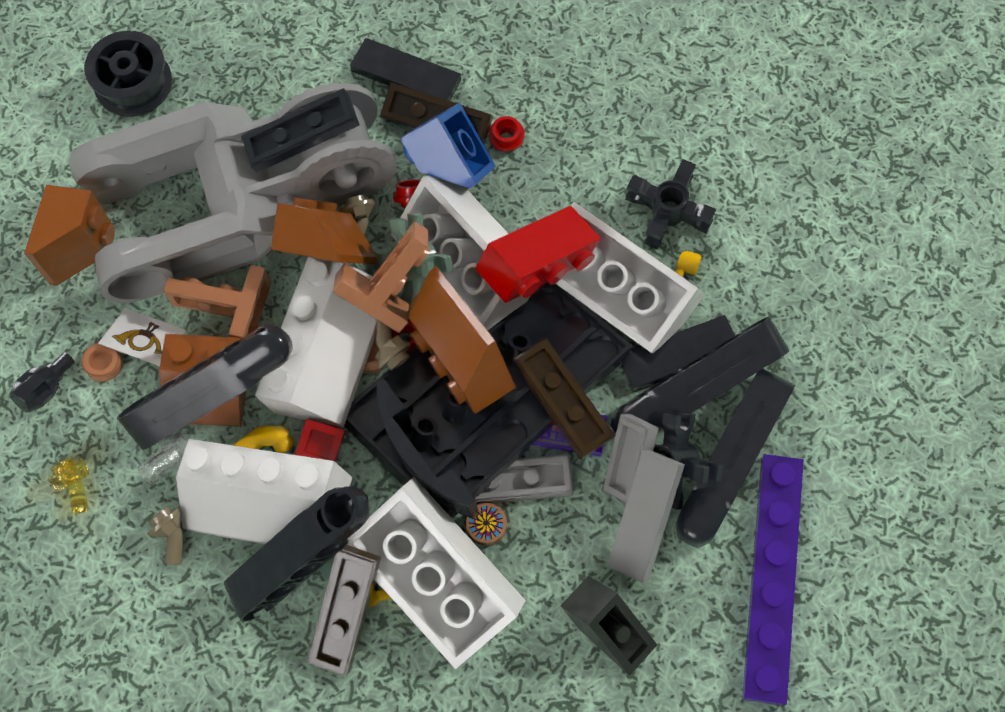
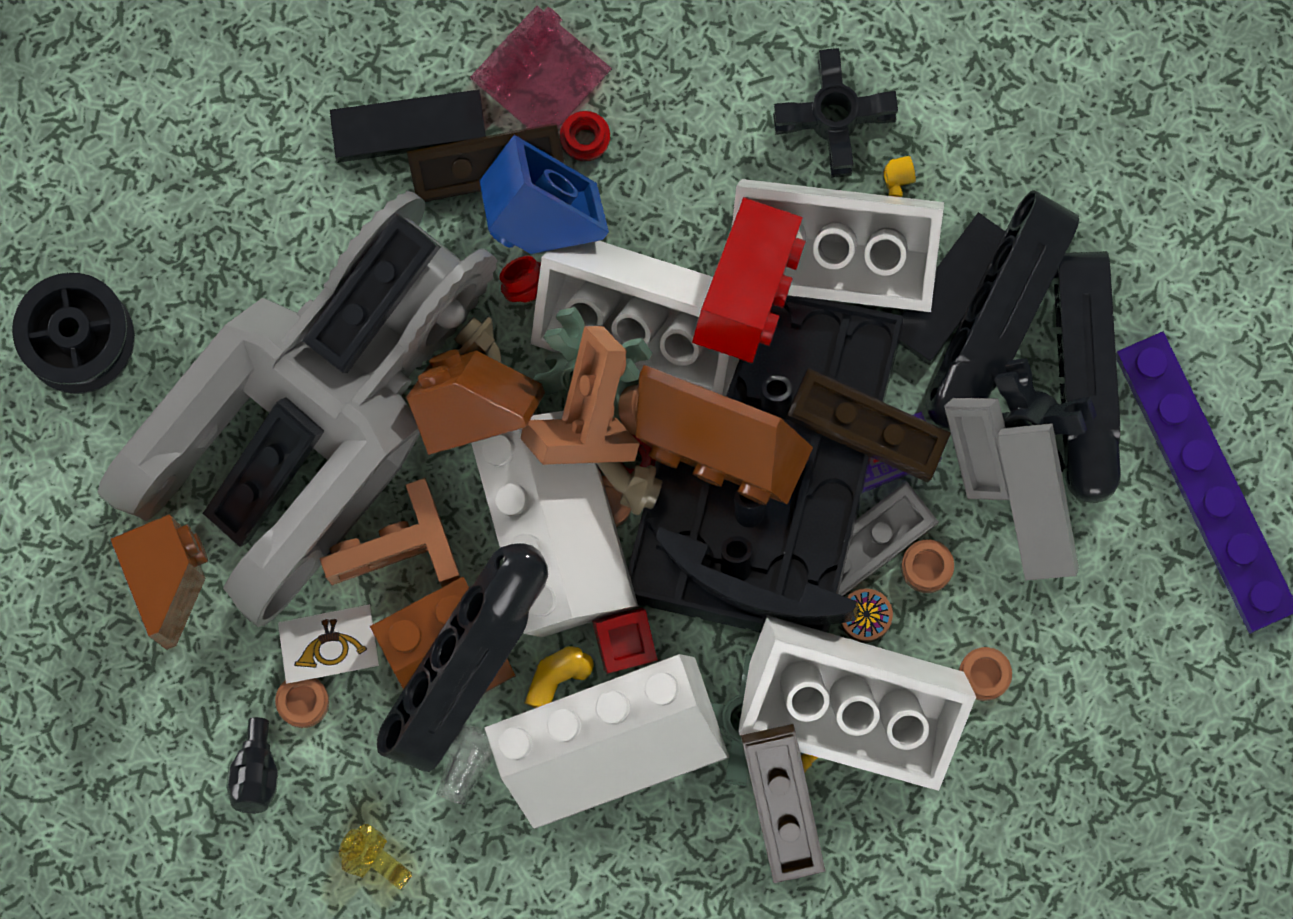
camera: 30 degrees left, 10 degrees up
dark tan plate [147,506,184,565] -> none
black piece [224,486,371,622] -> none
pearl dark grey slope [560,576,657,676] -> none
none -> black tile [202,397,325,547]
none -> clear pink hinge [470,6,612,128]
none -> nougat tile [901,540,954,593]
none -> nougat tile [959,647,1012,701]

